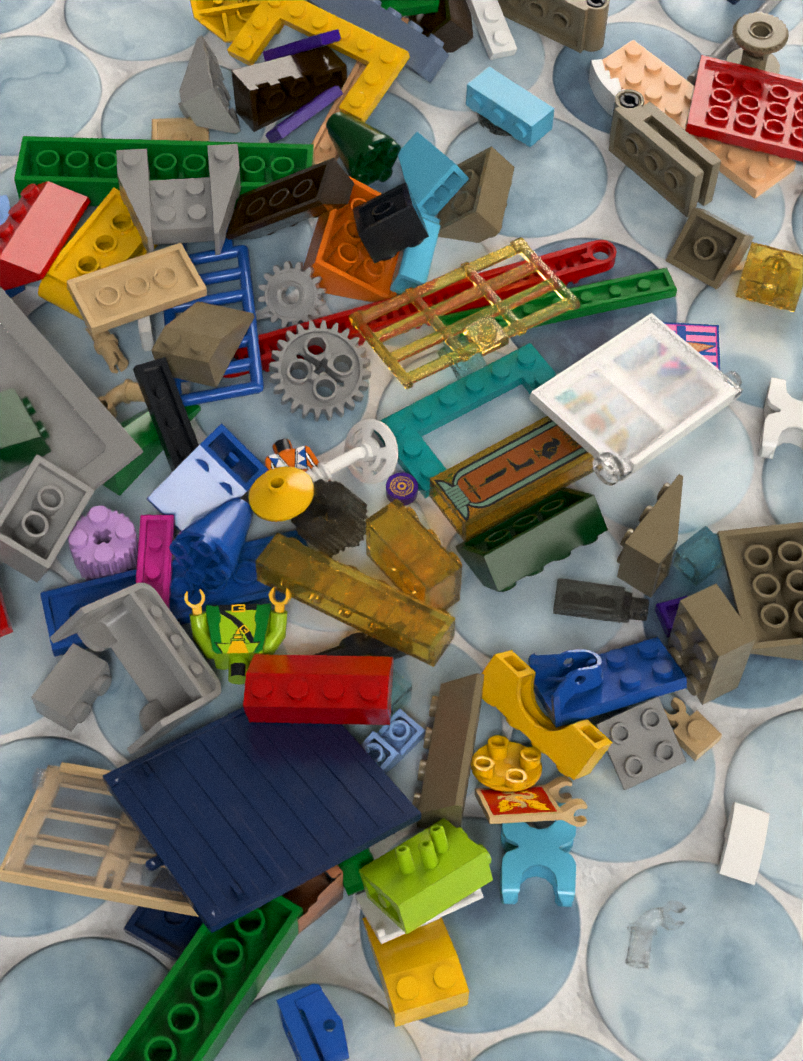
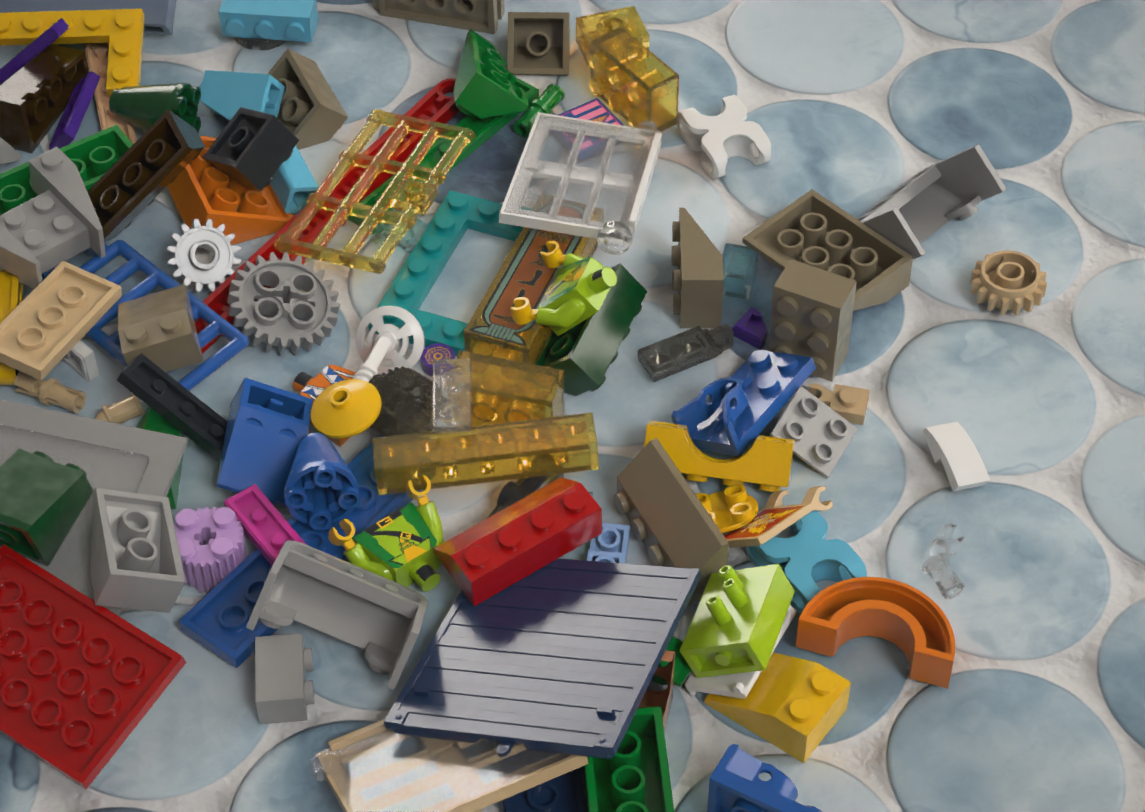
camera: 35 degrees left, 10 degrees down
none -> clear plate [433,358,472,433]
none -> green wedge [453,29,529,119]
none -> lime torso [510,241,617,336]
none -> green pin [513,84,565,138]
none -> clear yellow brick [589,27,679,139]
none -> orange brick [796,577,955,689]

